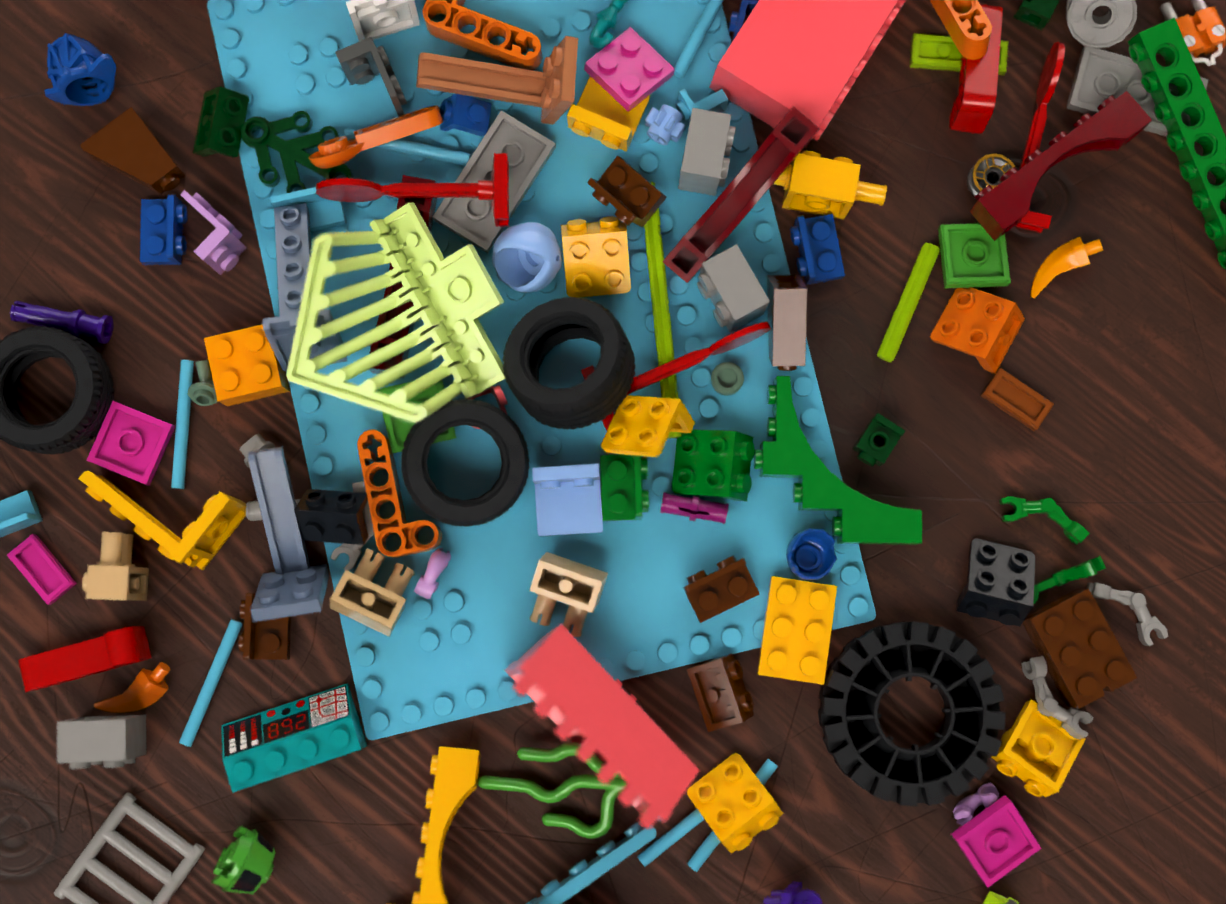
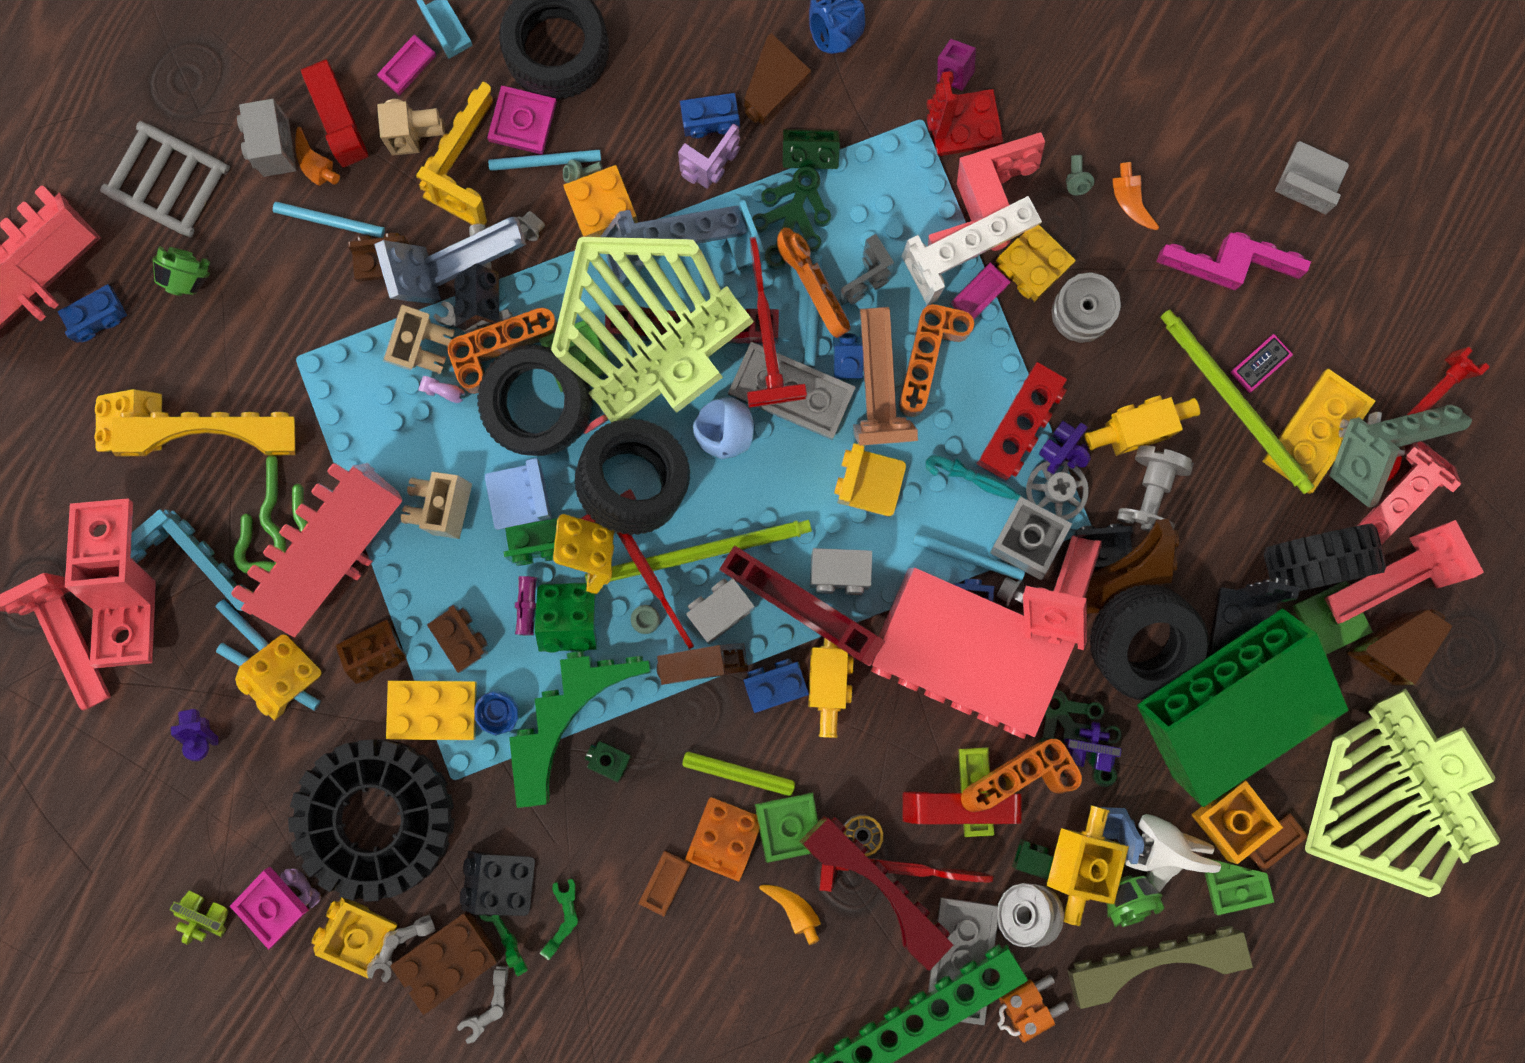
camera: 80 degrees right, 0 degrees up
dark purple pin [10,301,114,344] -> none
teal slope [221,683,368,793] -> none
yellow bracket [561,216,631,298] -> none
dark pink plate [584,27,675,112] -> none
reddish brown bracket [587,156,667,227] -> none
light blue gear [645,105,685,146] -> none
medium azure bracket [676,88,729,122] -> none

